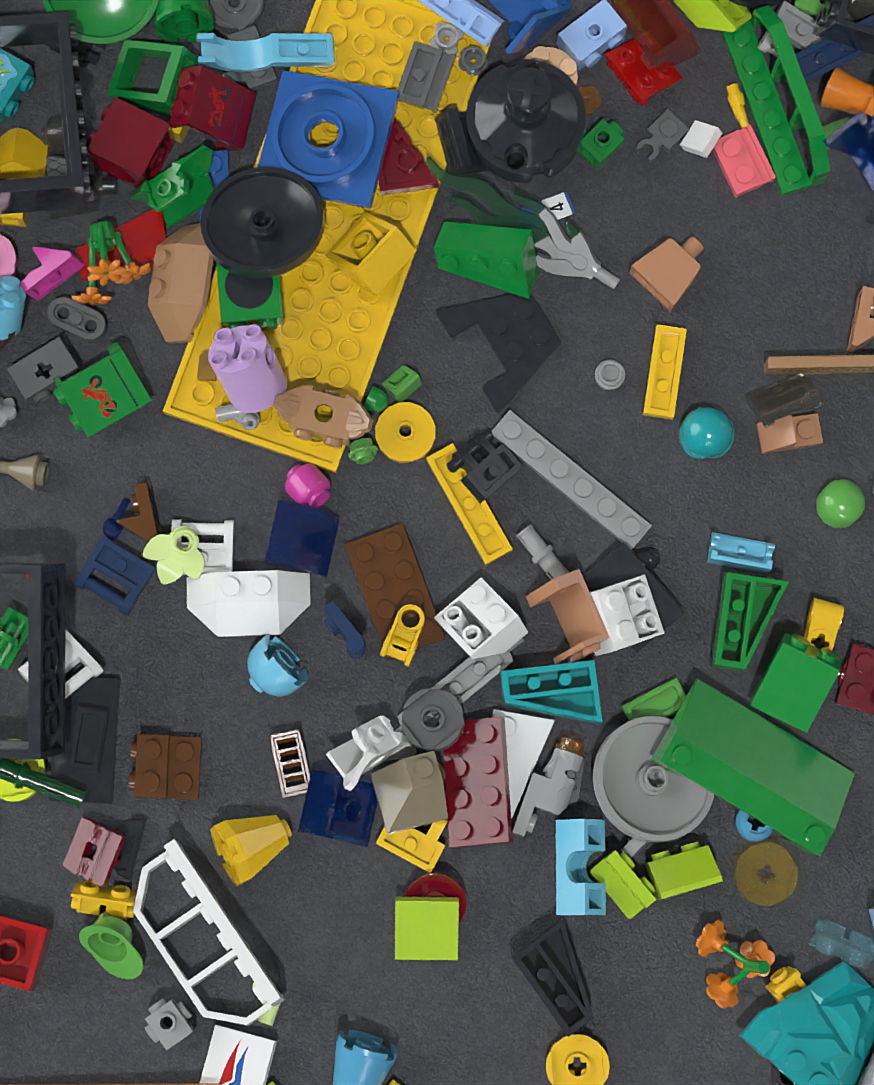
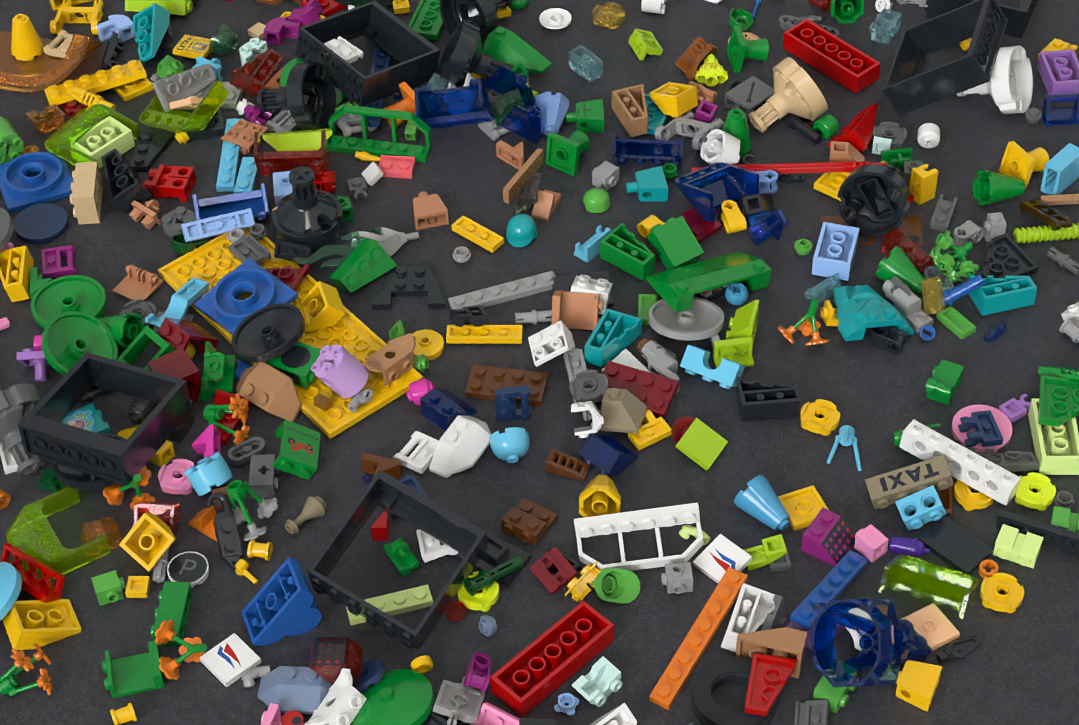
camera: 55 degrees left, 35 degrees down
yellowish green plate [143,526,204,584] -> none
yellow piece [380,604,425,667] -> none
clear yellow plate [734,843,798,906] -> none

